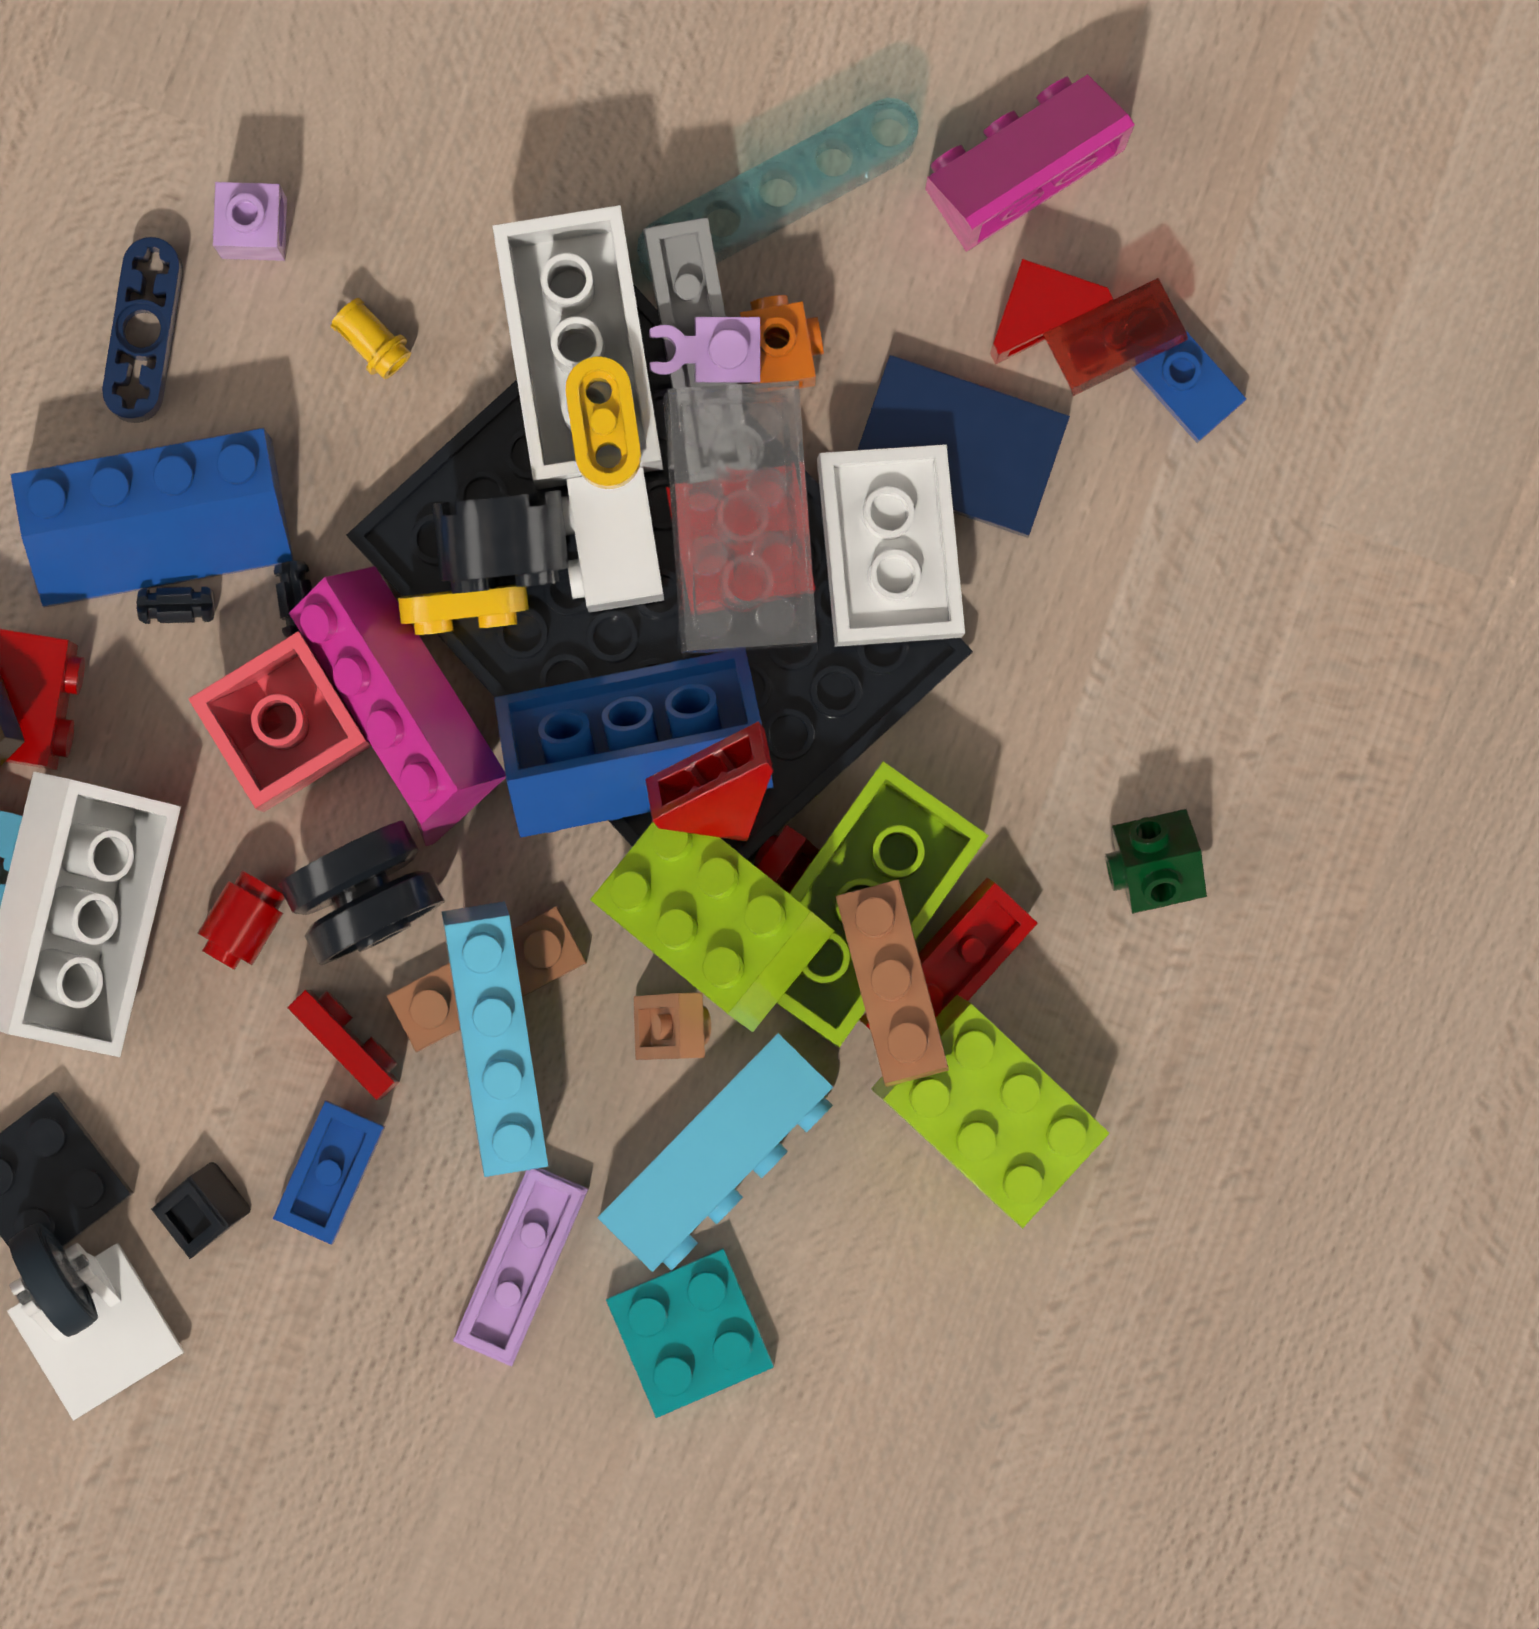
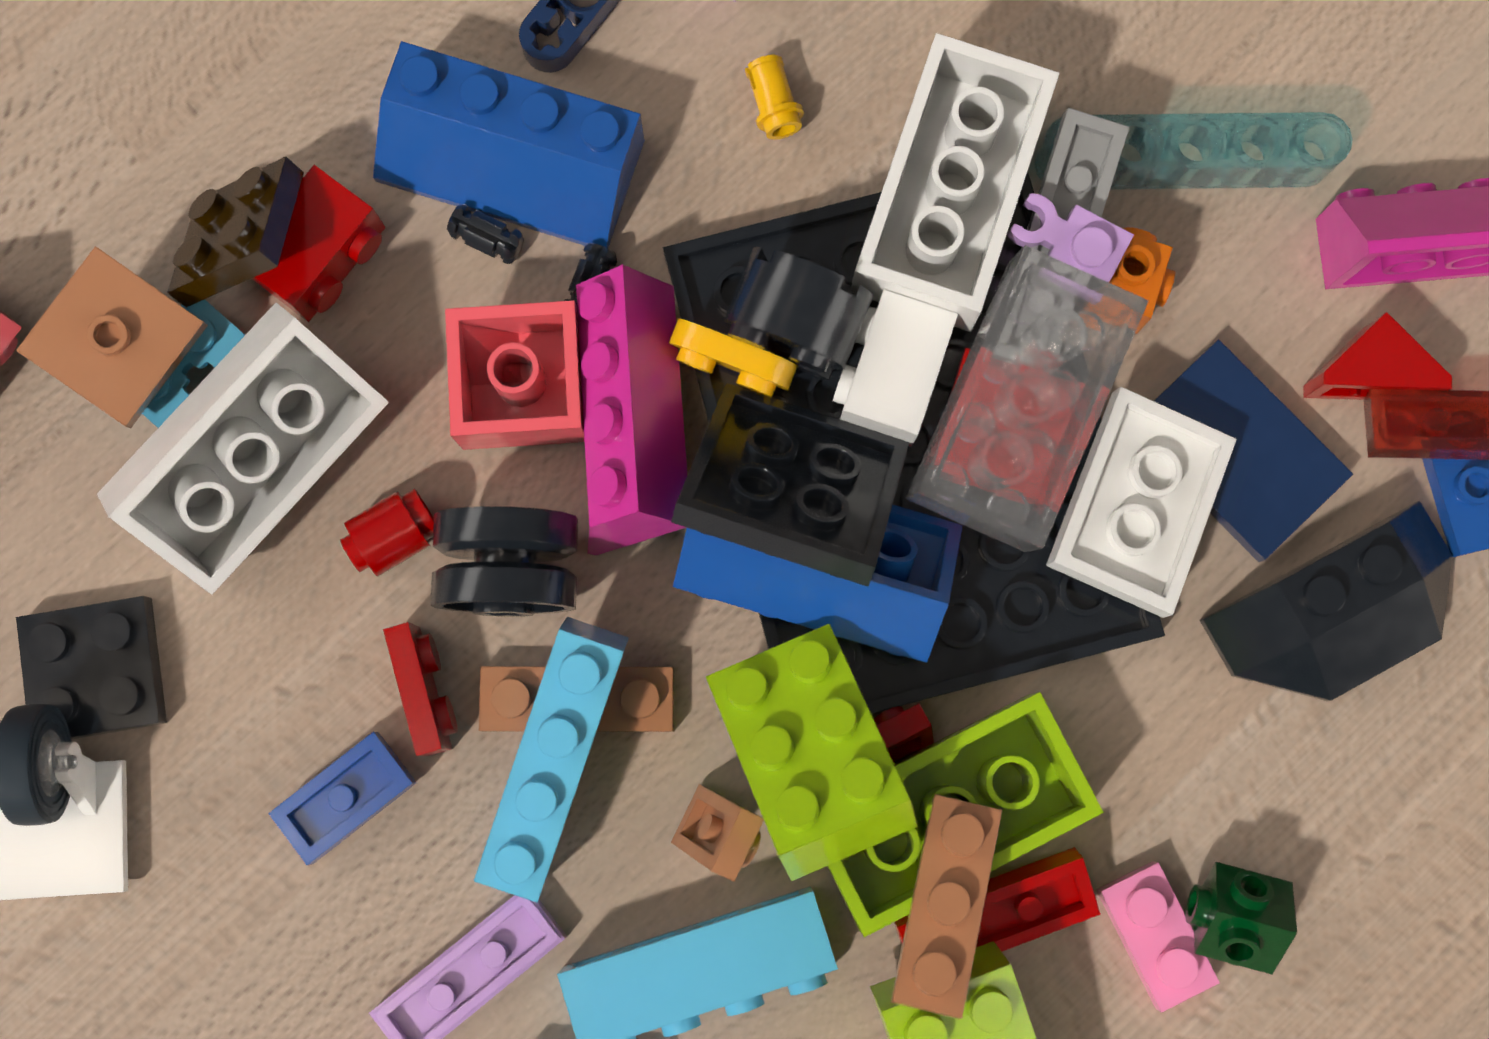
camera: 30 degrees right, 5 degrees down
black slope [151,1162,251,1259] -> none
yellow plate [565,356,641,489] -> none
red slope [645,721,773,841] -> none
none -> black plate [671,383,909,587]
none -> bright pink plate [1096,861,1220,1013]
none -> black wedge [1200,501,1453,701]

